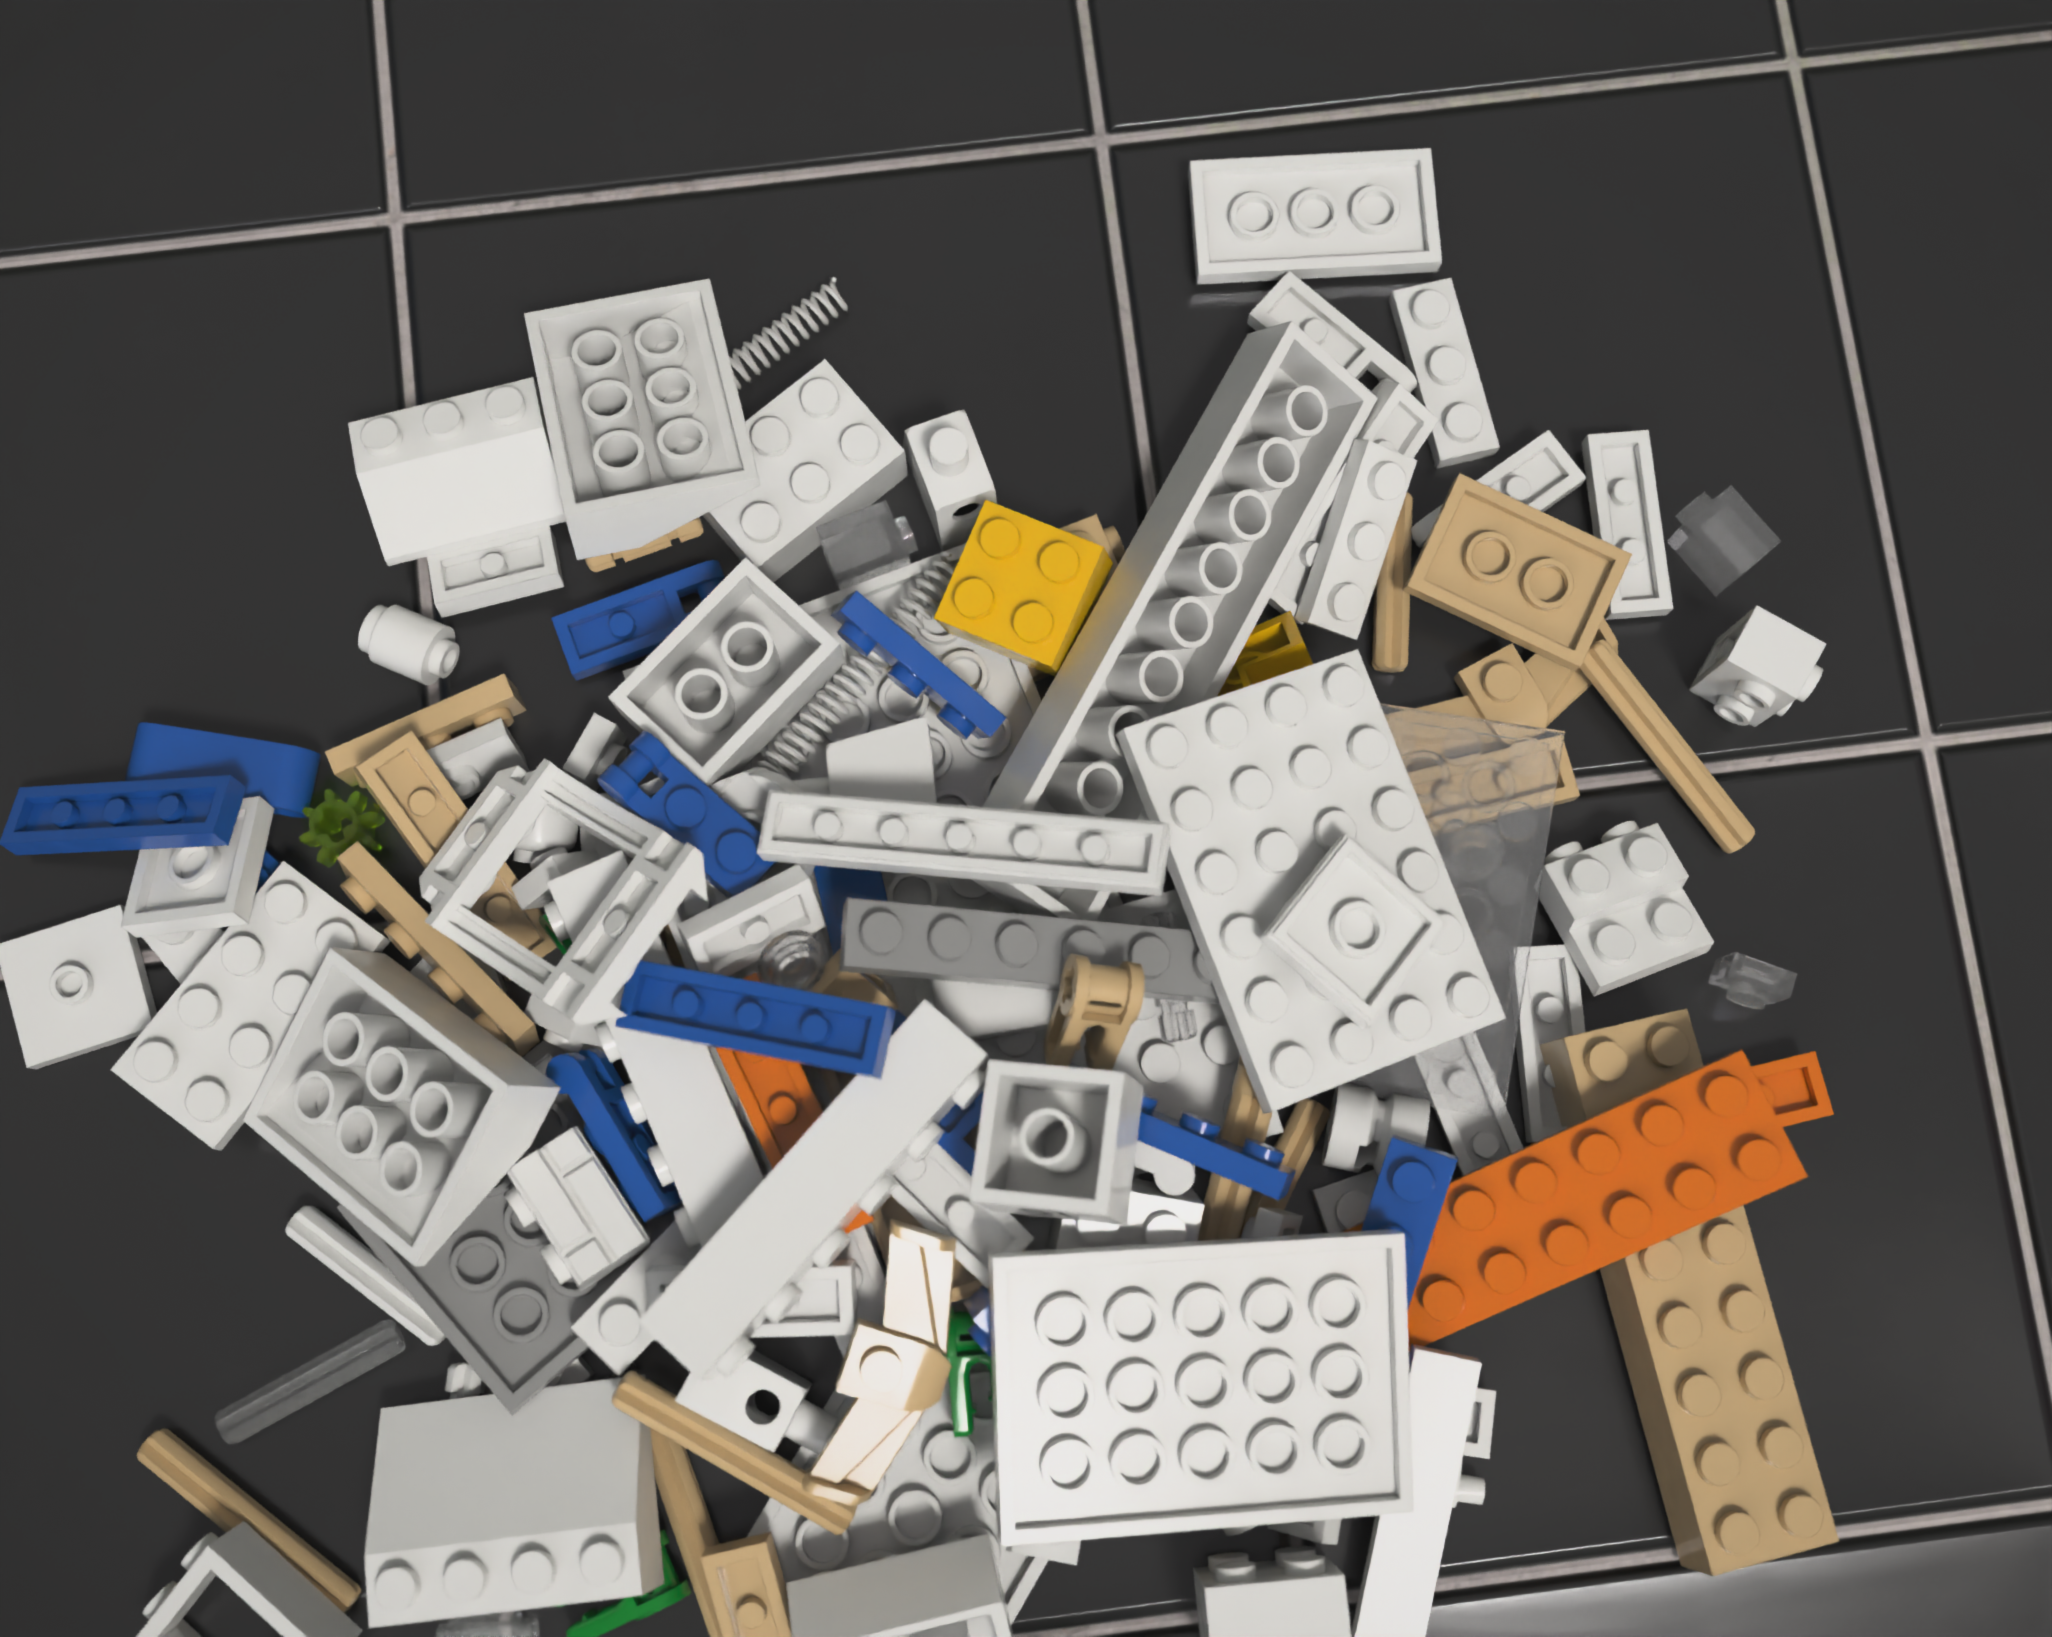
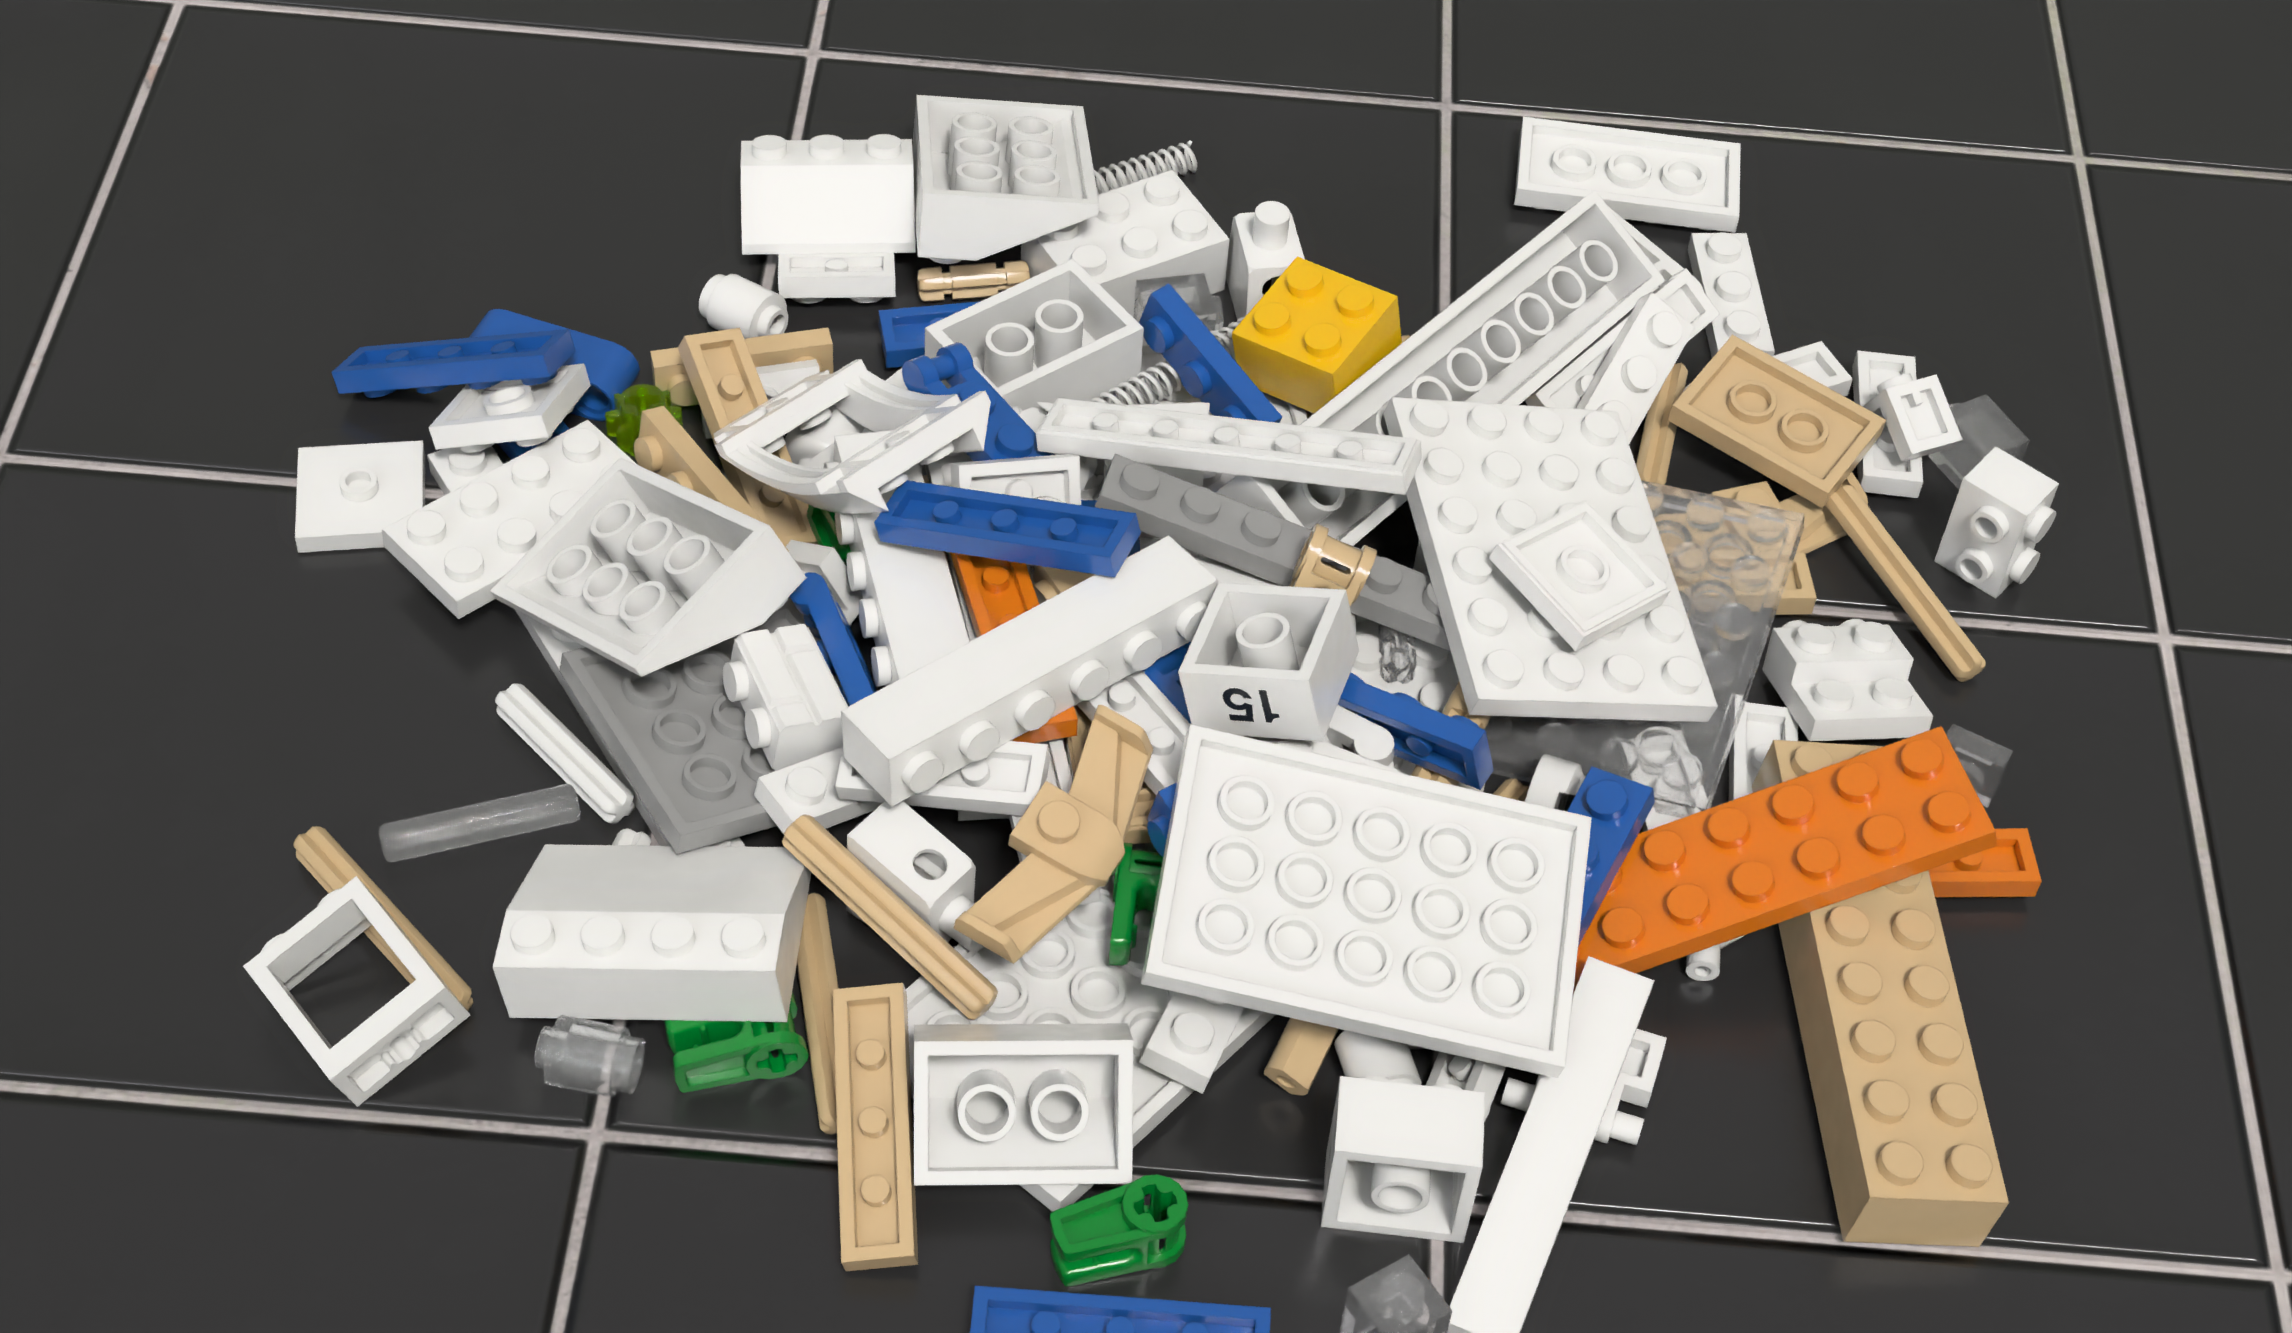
camera: 10 degrees right, 30 degrees down
none -> white bracket [1862,373,1963,462]

